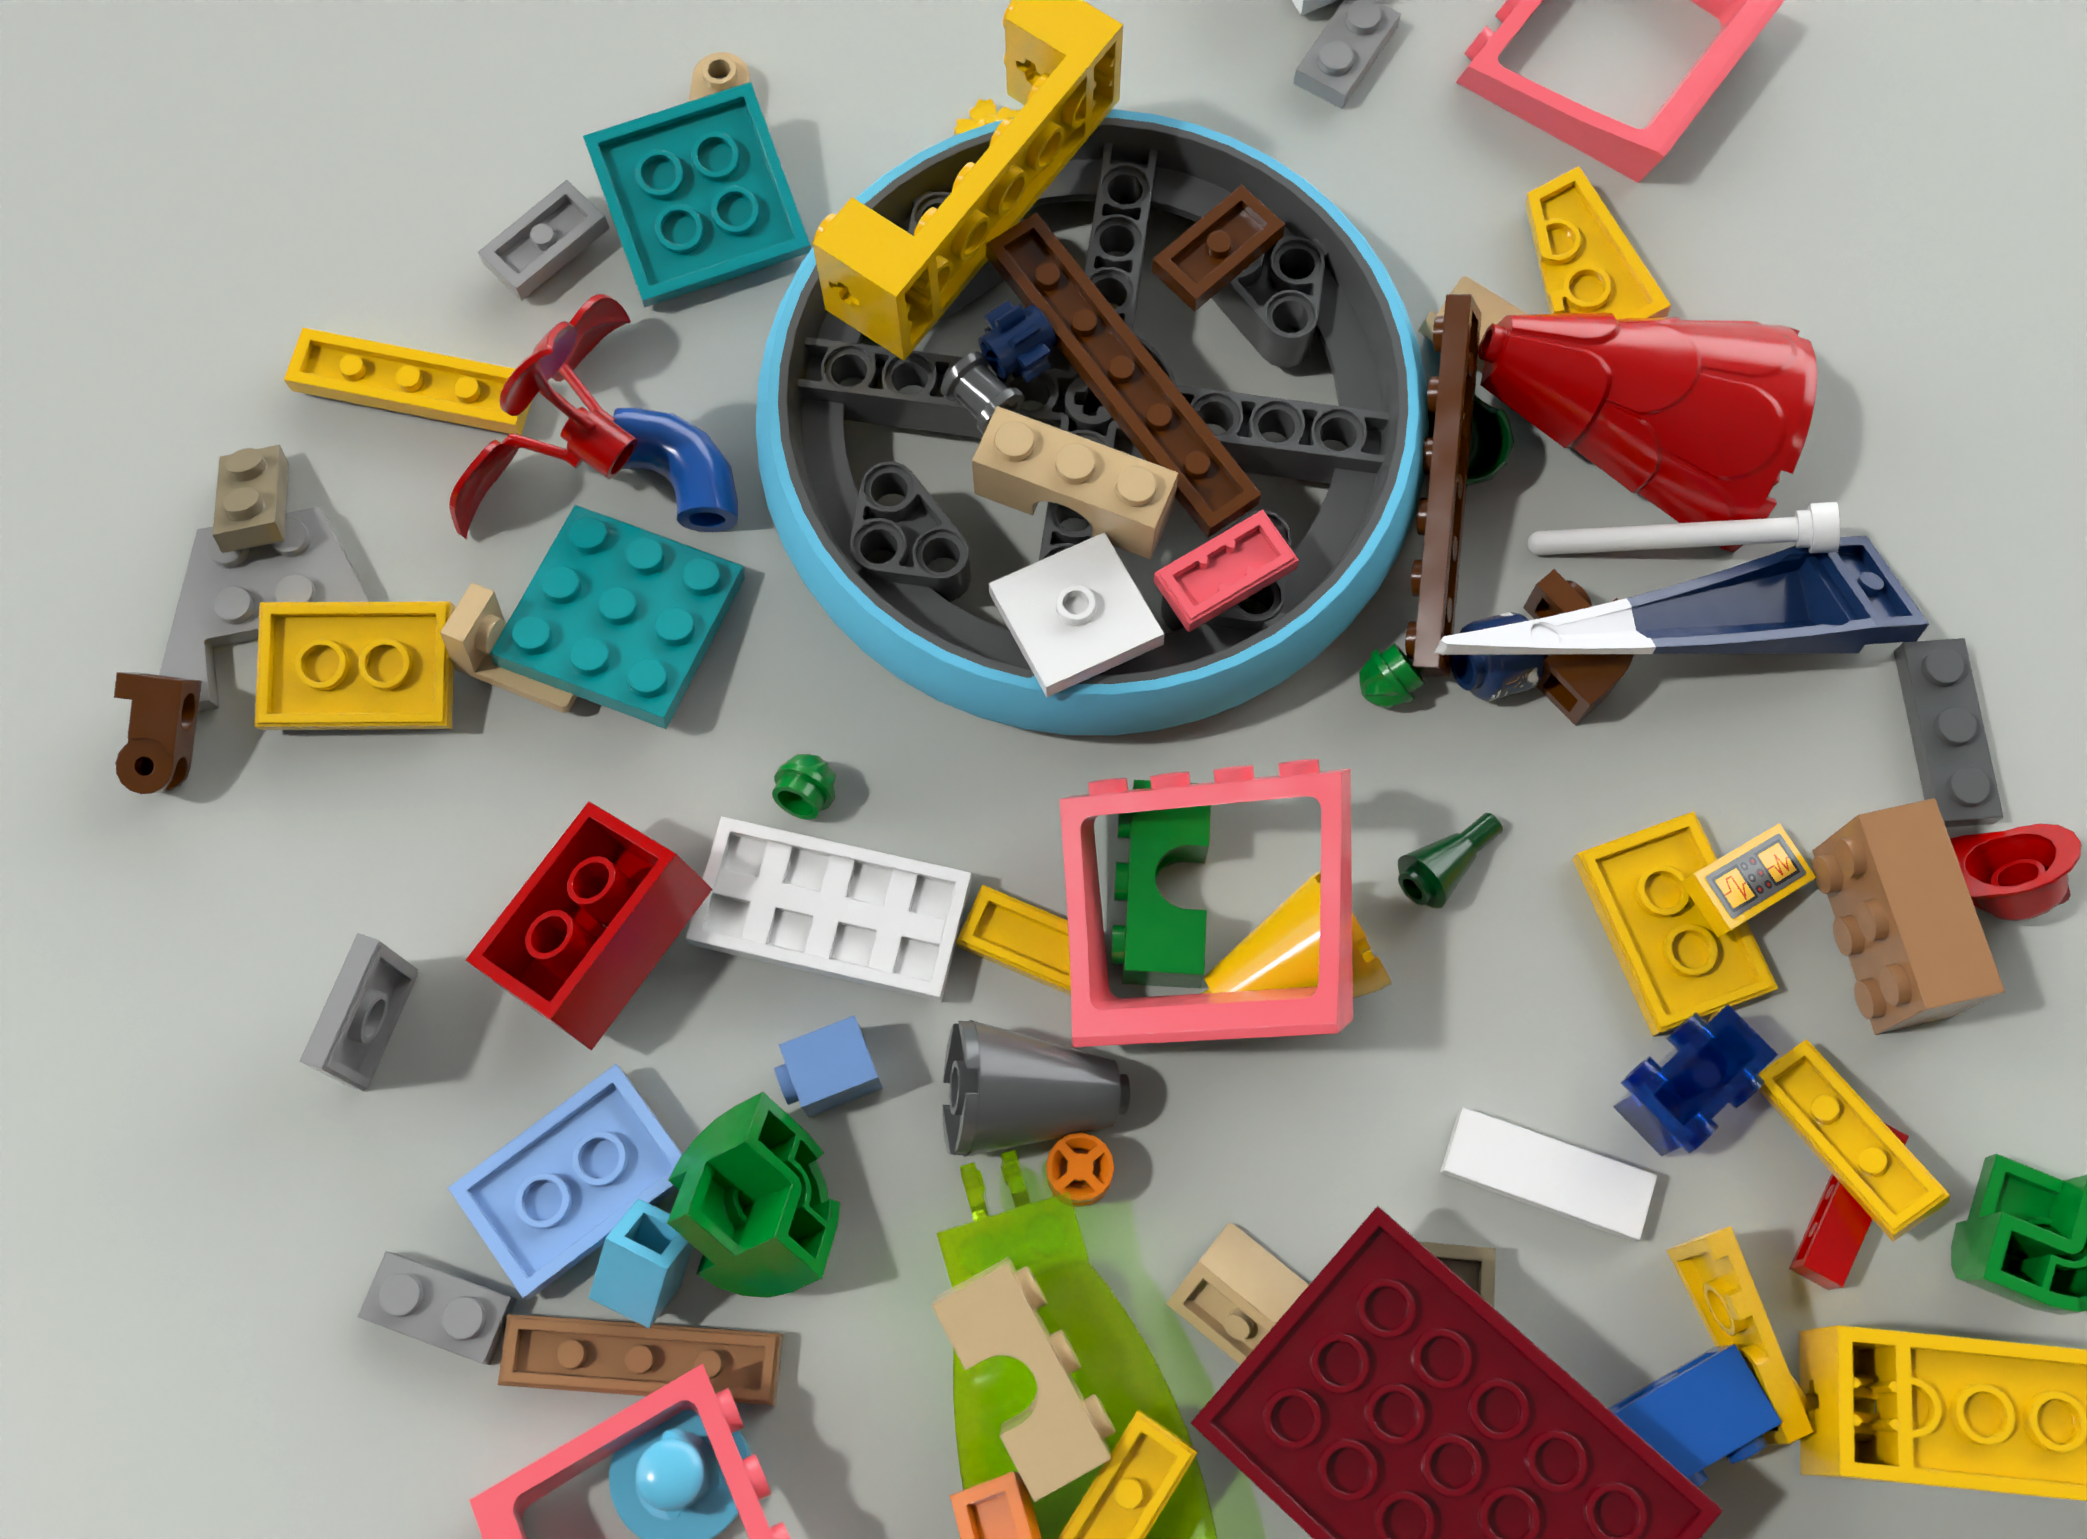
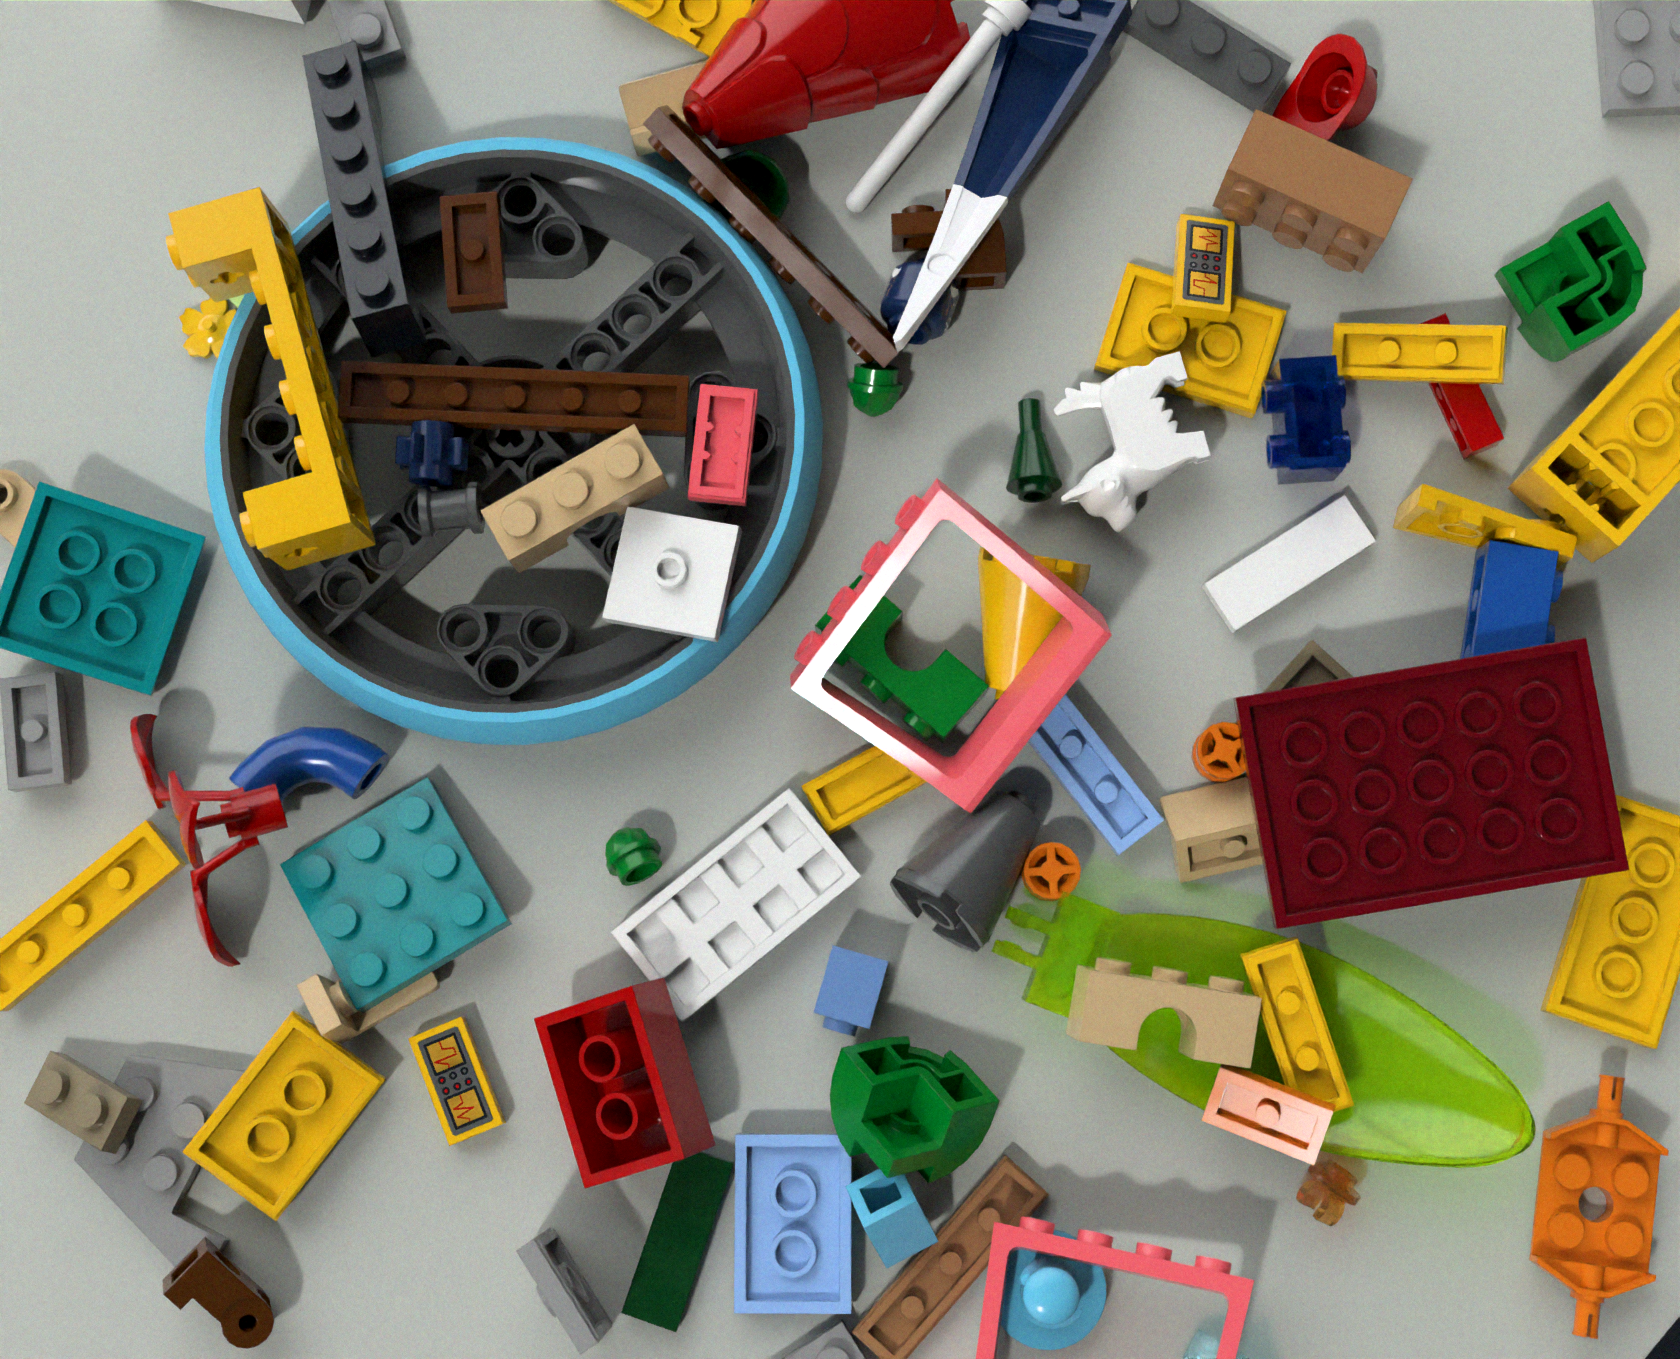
camera: 45 degrees left, 10 degrees up
none -> black arch [302,41,427,358]
none -> tile [408,1016,506,1146]
none -> dark green tile [621,1151,734,1332]
none -> light blue plate [1028,694,1164,856]
none -> white animal [1053,351,1211,532]
none -> orange wheel [1191,722,1246,783]

